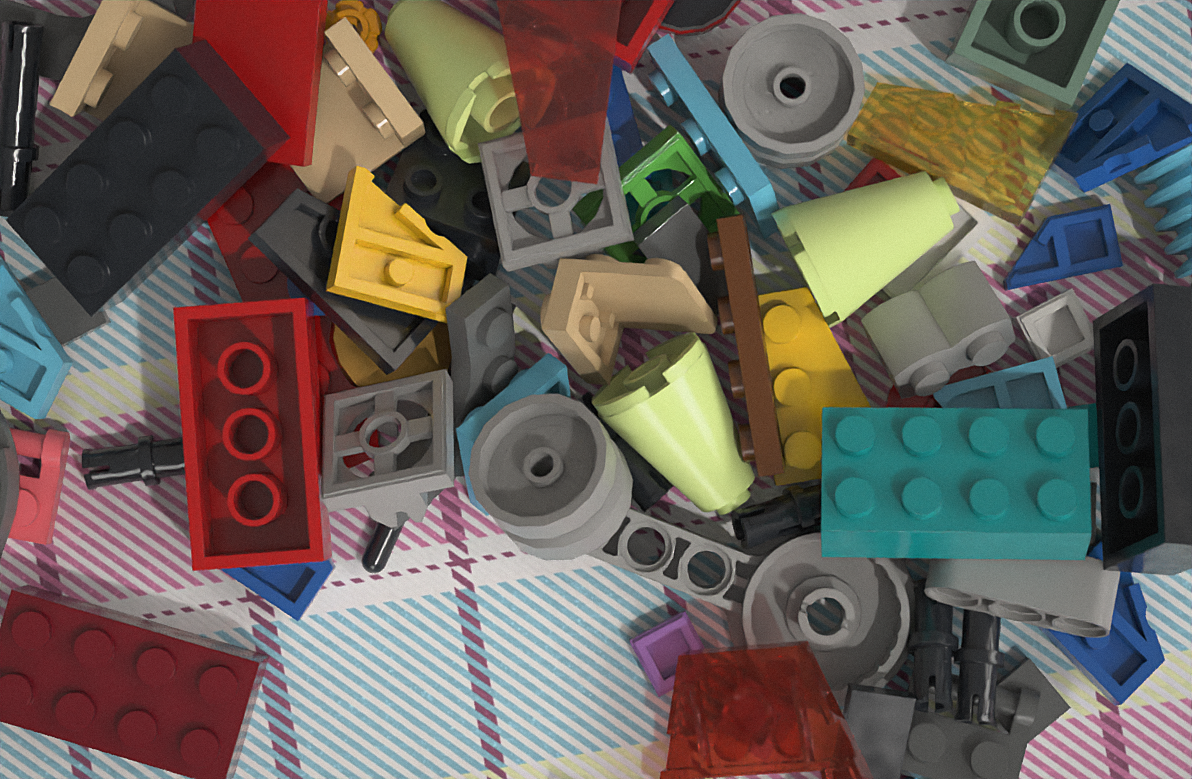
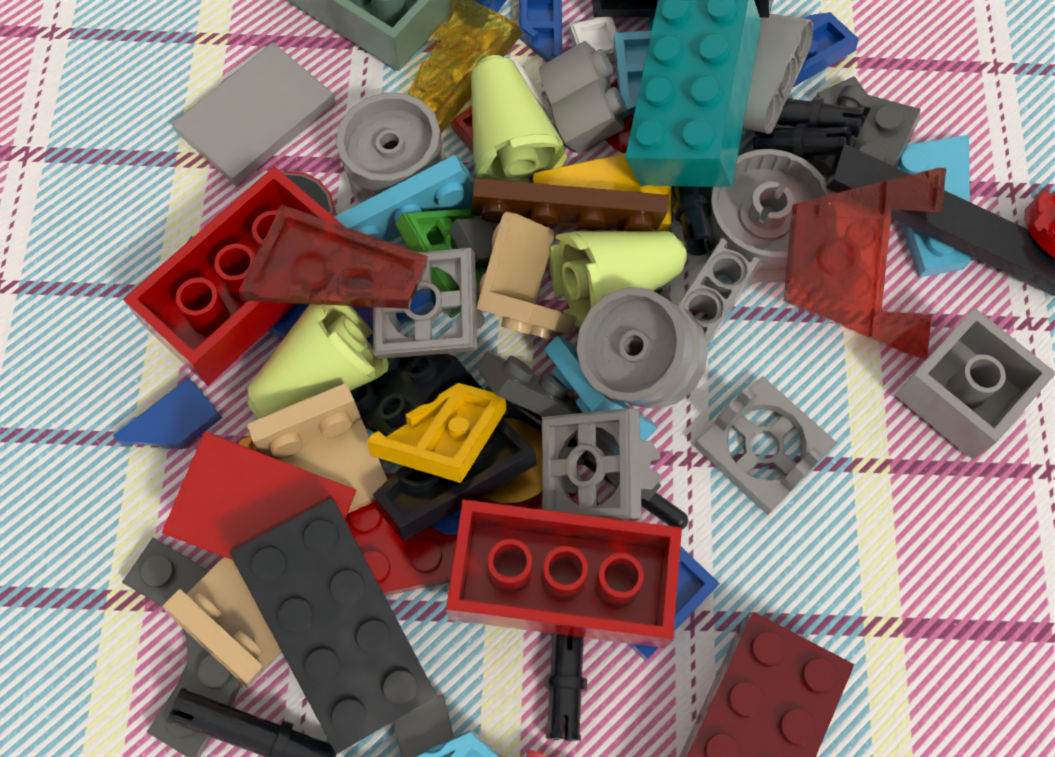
camera: 85 degrees left, 20 degrees down
medium lavender tile [629,610,715,697] -> none
none -> light grey piece [694,376,837,515]

